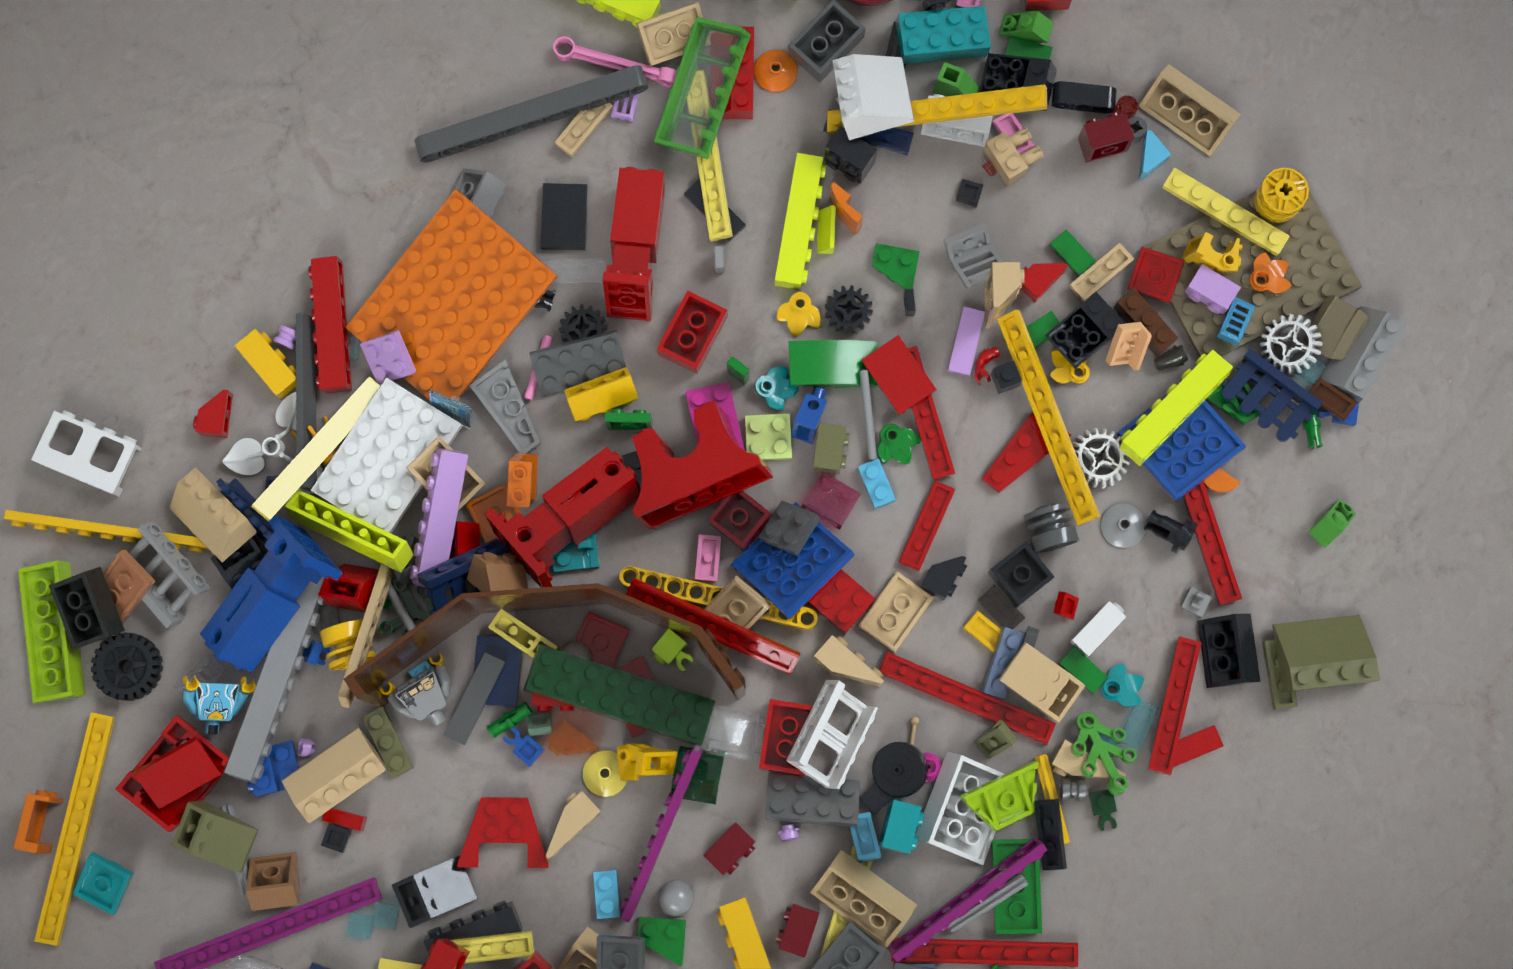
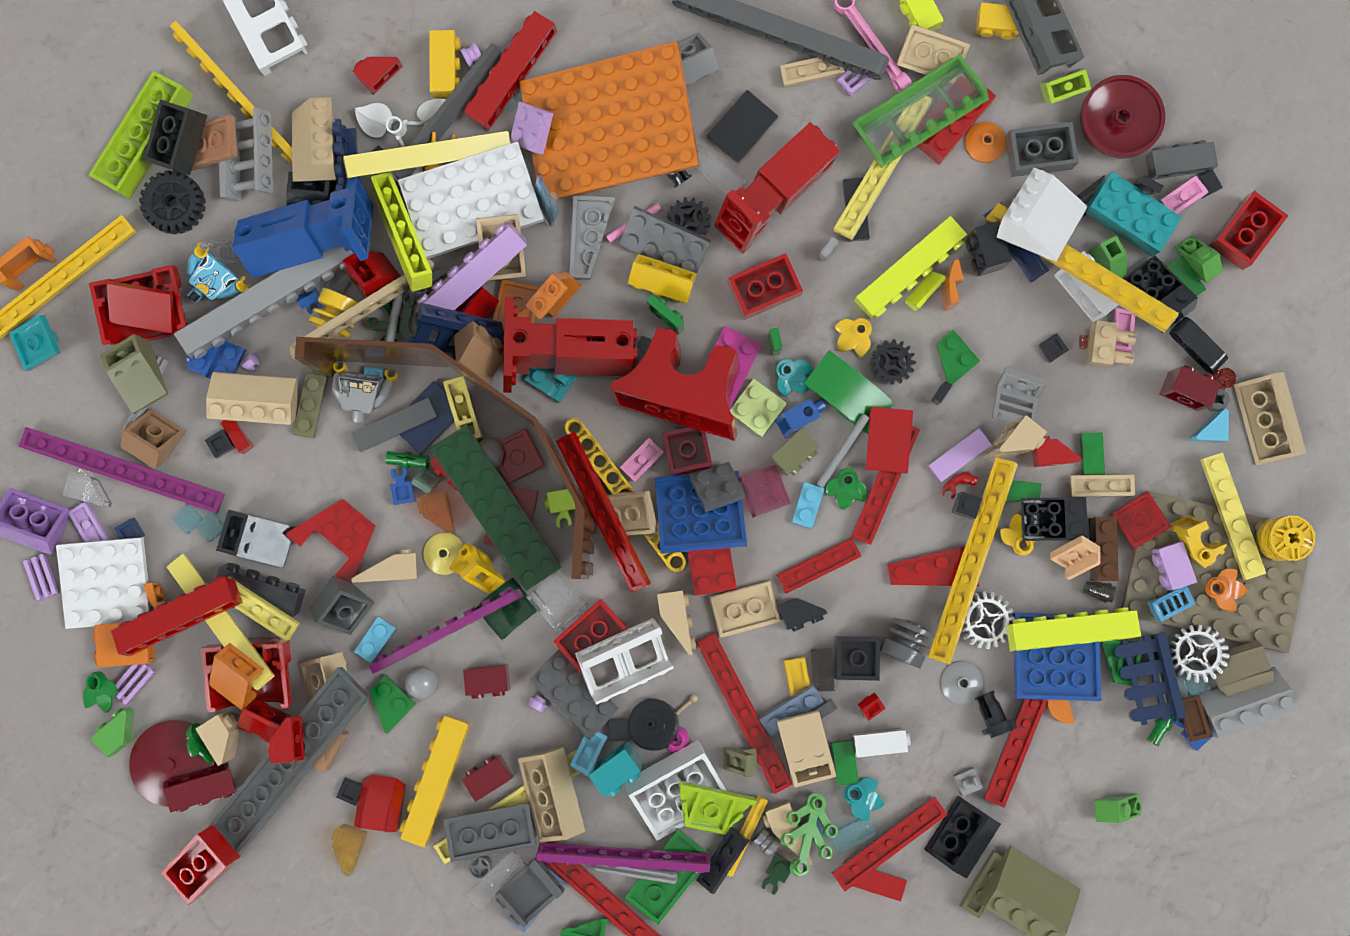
camera: 40 degrees right, 5 degrees up
none -> dark grey slope [309,576,374,635]

